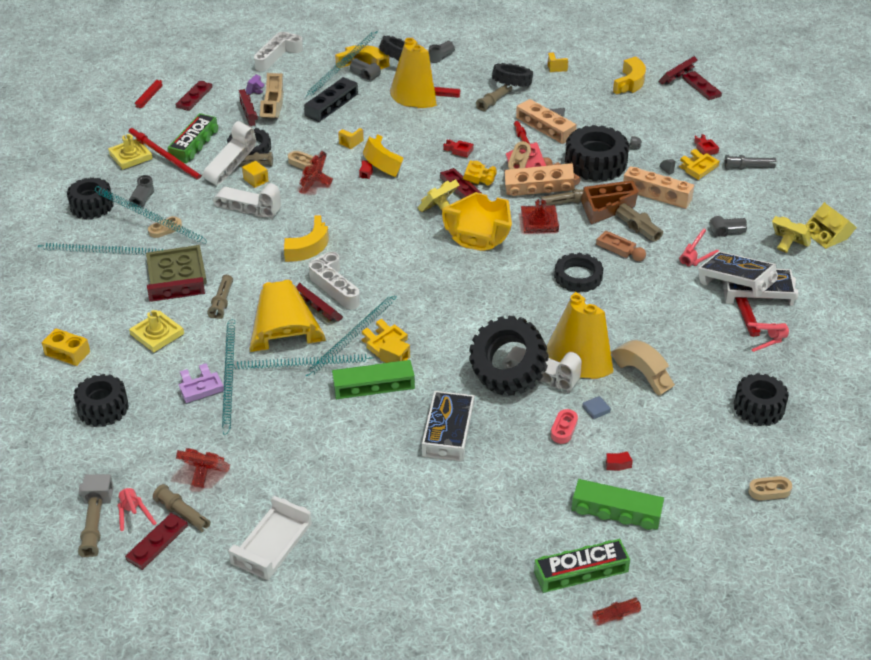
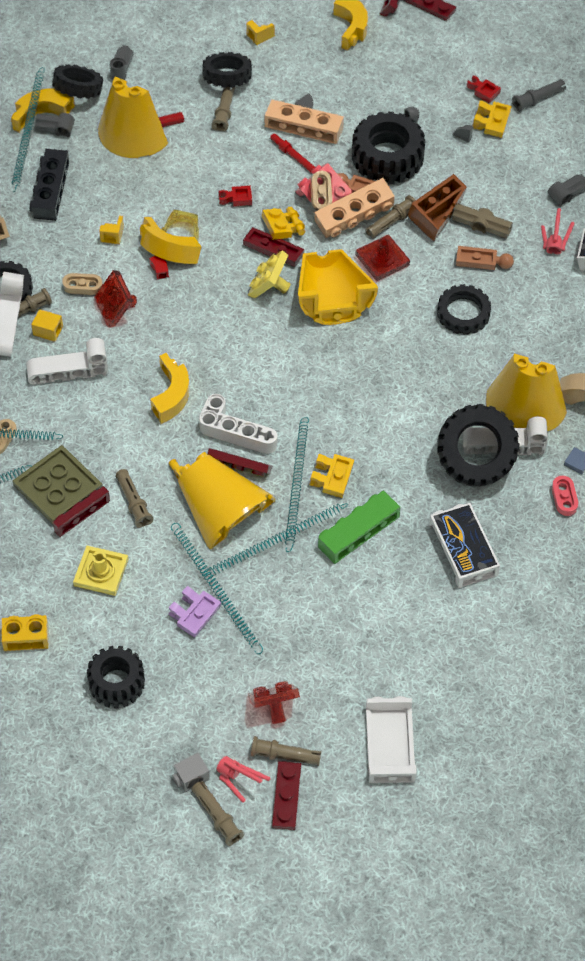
camera: 30 degrees left, 15 degrees up
yellow panel [380,337,410,363] -> none
light nougat brick [623,166,694,209] -> none
none -> clear yellow helmet [161,209,199,241]

